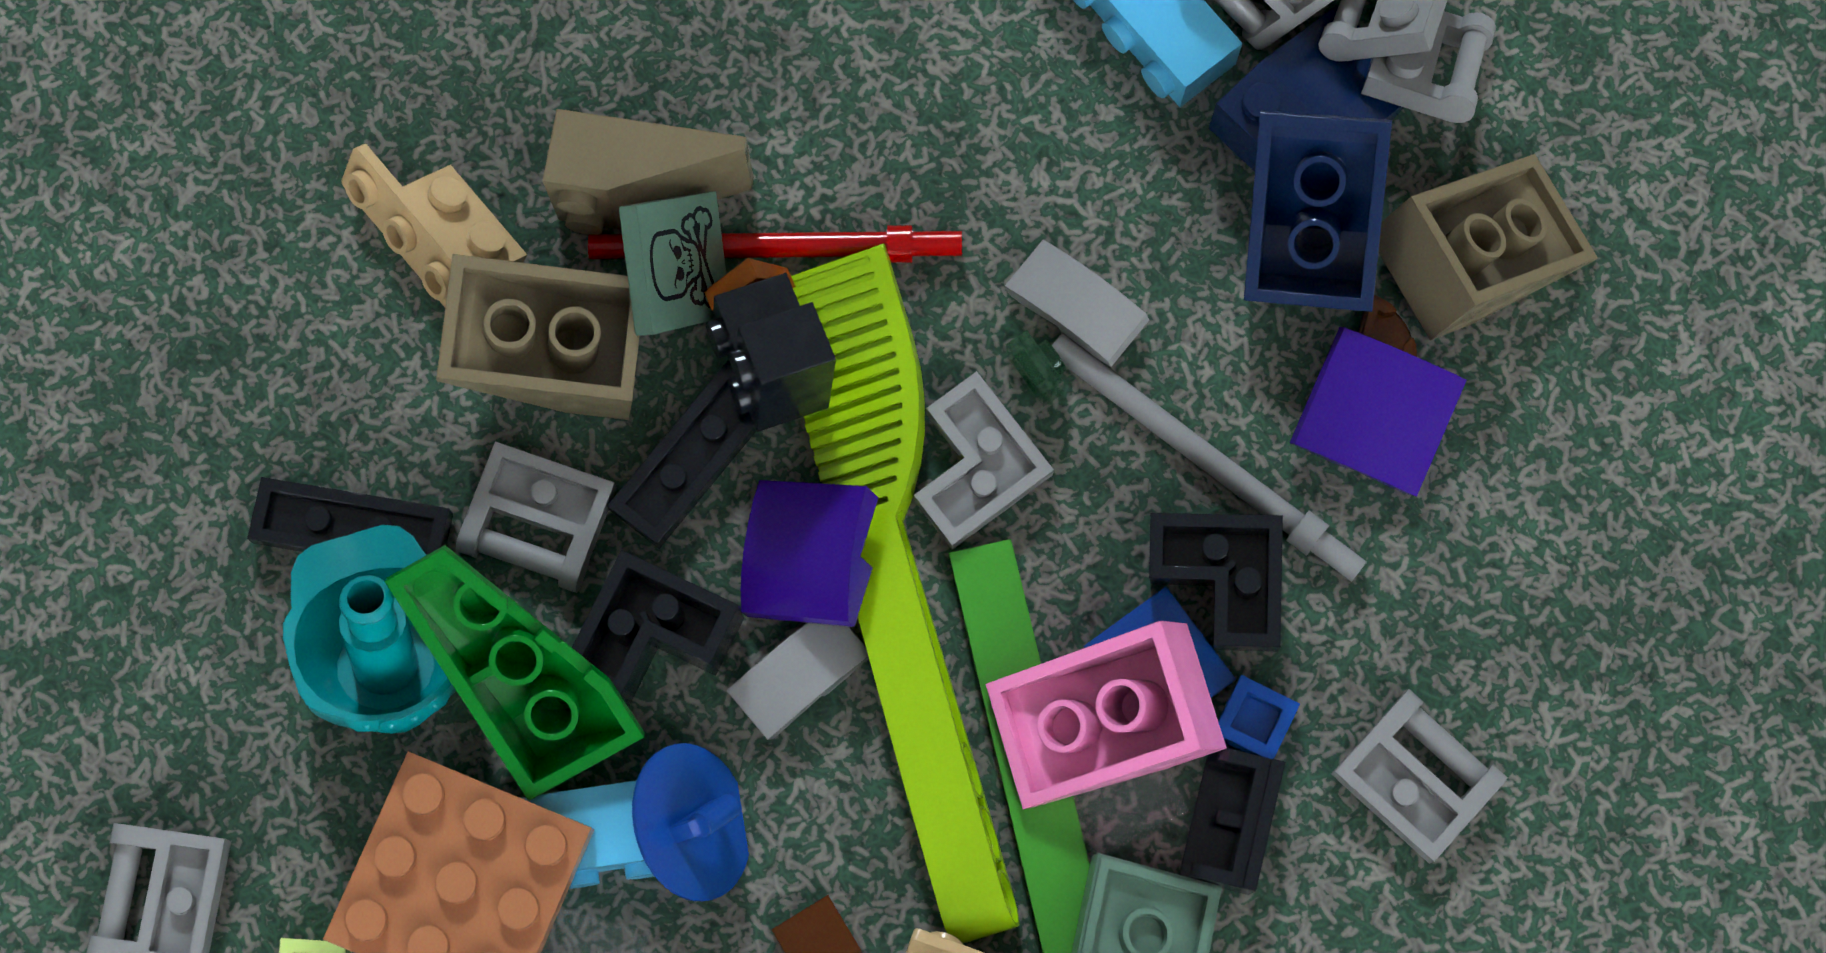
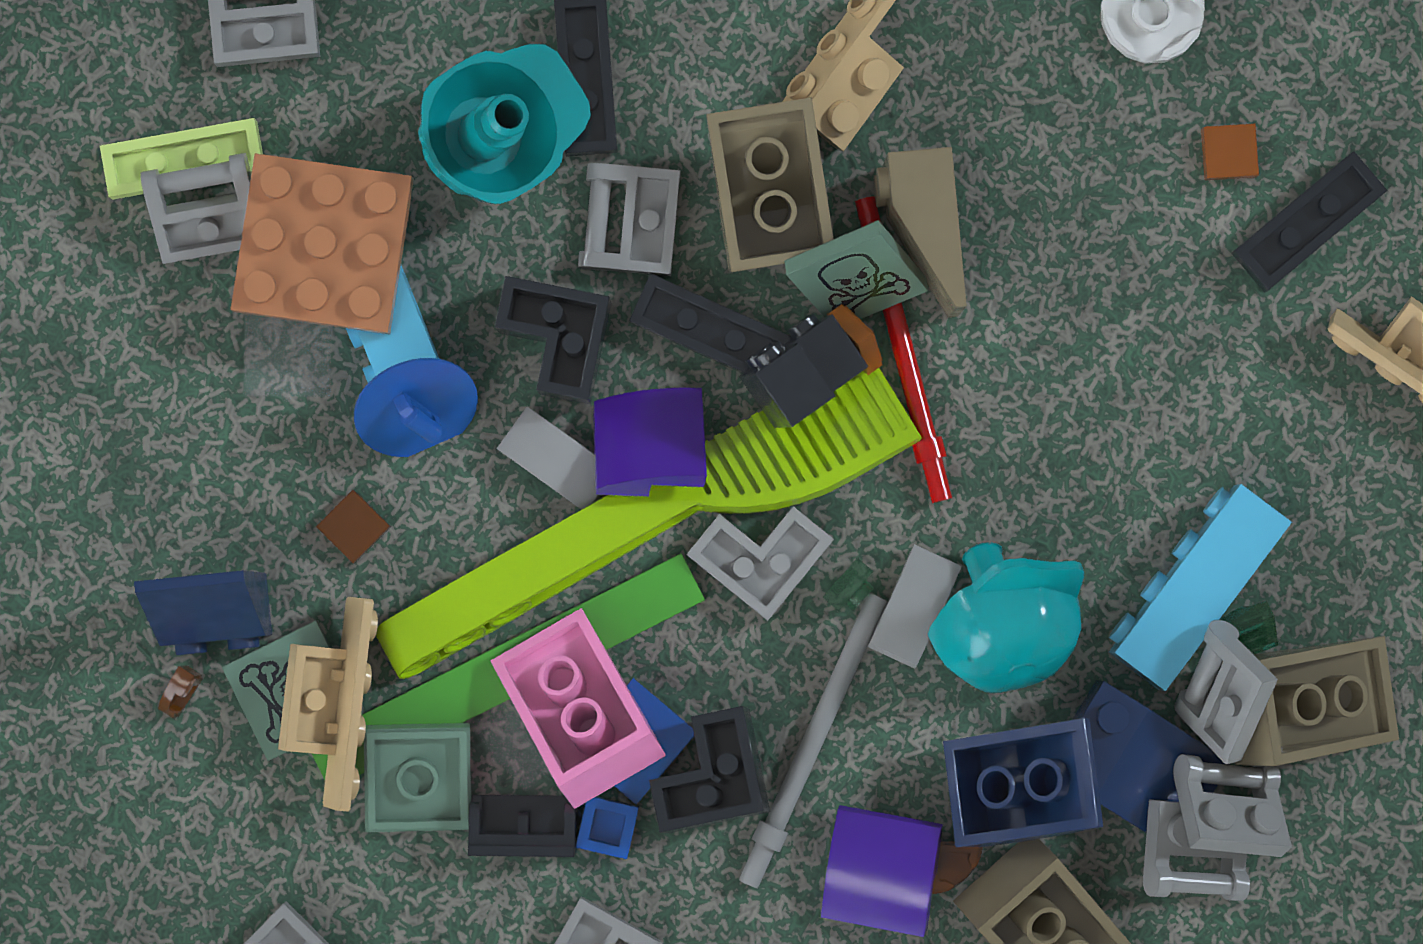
camera: 75 degrees right, 10 degrees up
green wedge [385,545,644,801] -> none
none -> teal piece [928,542,1084,693]

